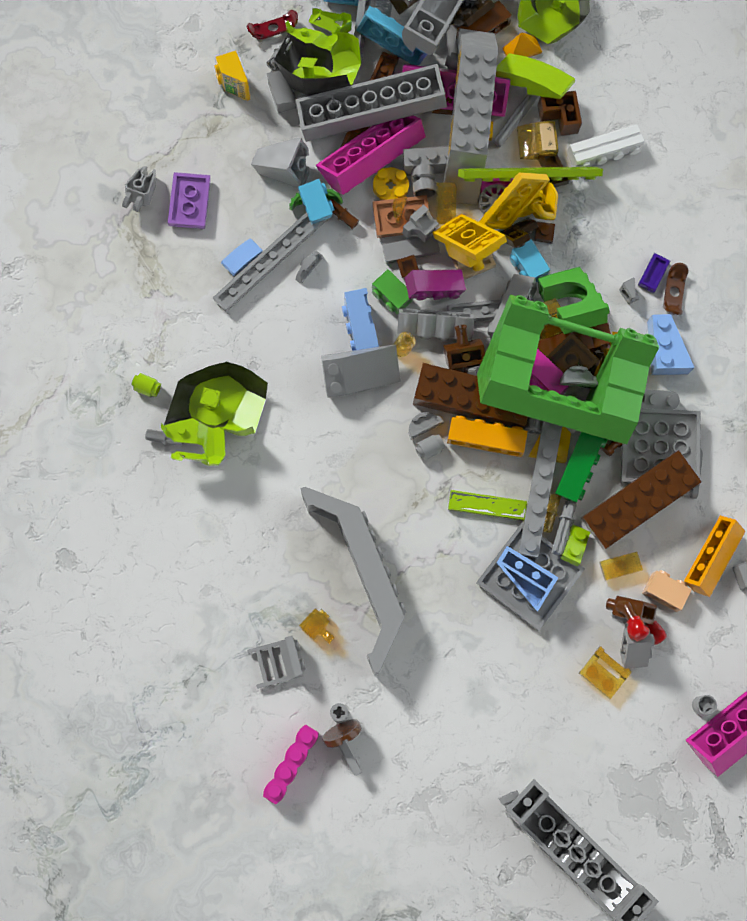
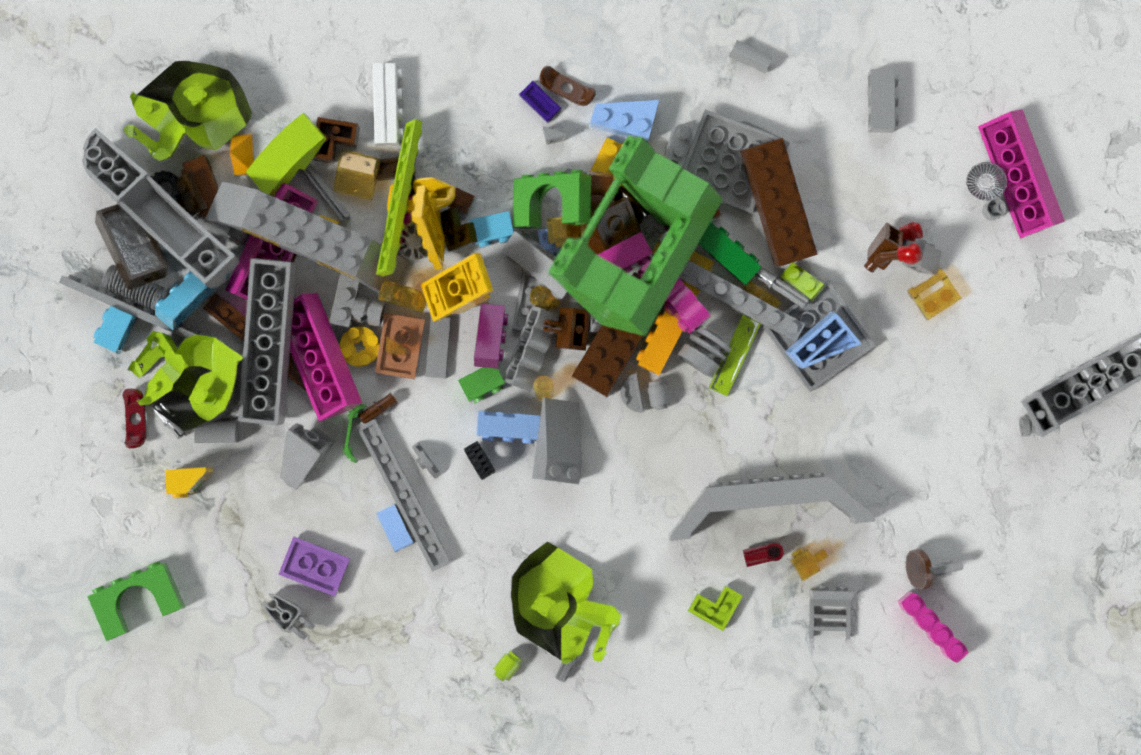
camera: 65 degrees left, 10 degrees up
medium azure piece [298,179,334,225] -> none
light grey bush [330,703,348,722] -> none
reddish brown plate [397,255,419,278] -> none
light grey brick [402,204,439,243] -> none
light grey plate [560,366,598,387] -> none
clear yellow plate [599,552,643,581] -> none
light nougat brick [642,570,692,612] -> none
light orange brick [684,515,746,597] -> none
none -> bright green arch [87,561,185,641]
none -> black tyre [464,441,496,480]
none -> clear yellow brick [530,285,560,311]
none -> dark pink brick [637,259,711,334]
none -> light grey wheel [677,327,731,378]
none -> lime plate [687,586,743,631]
none -> dark red piece [743,542,784,567]
none -> clear dish [966,162,1007,201]

